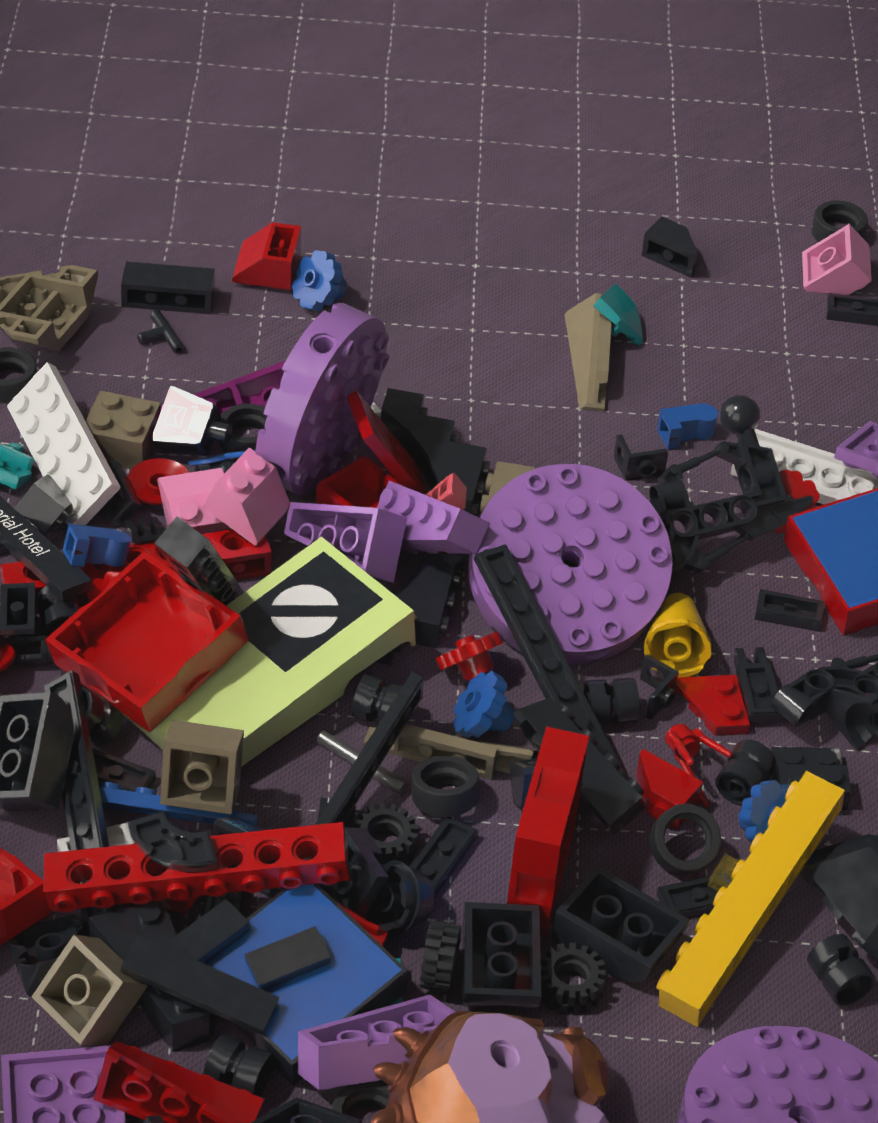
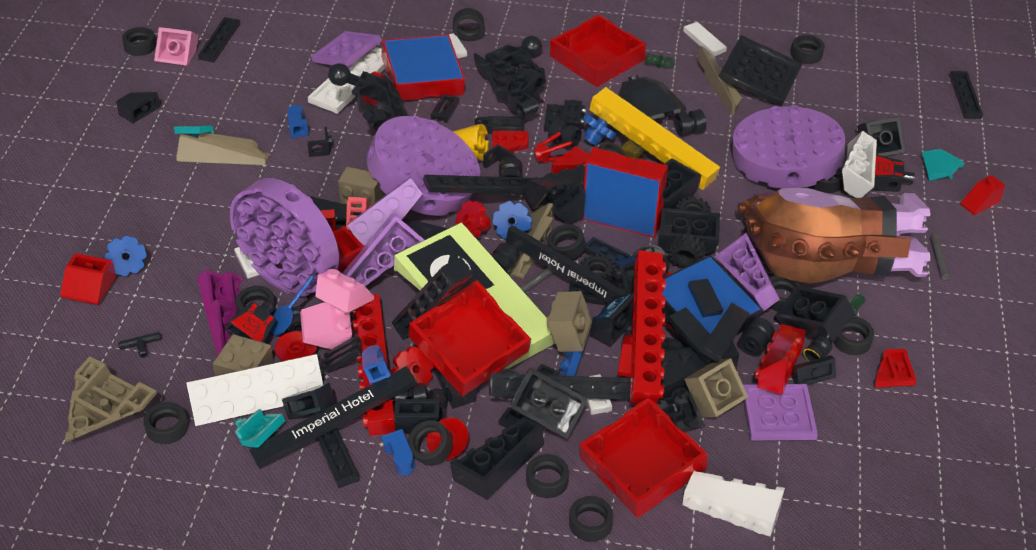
camera: 80 degrees left, 0 degrees up
black brick [121,261,215,314] -> none
black tile [127,812,219,872] -> none

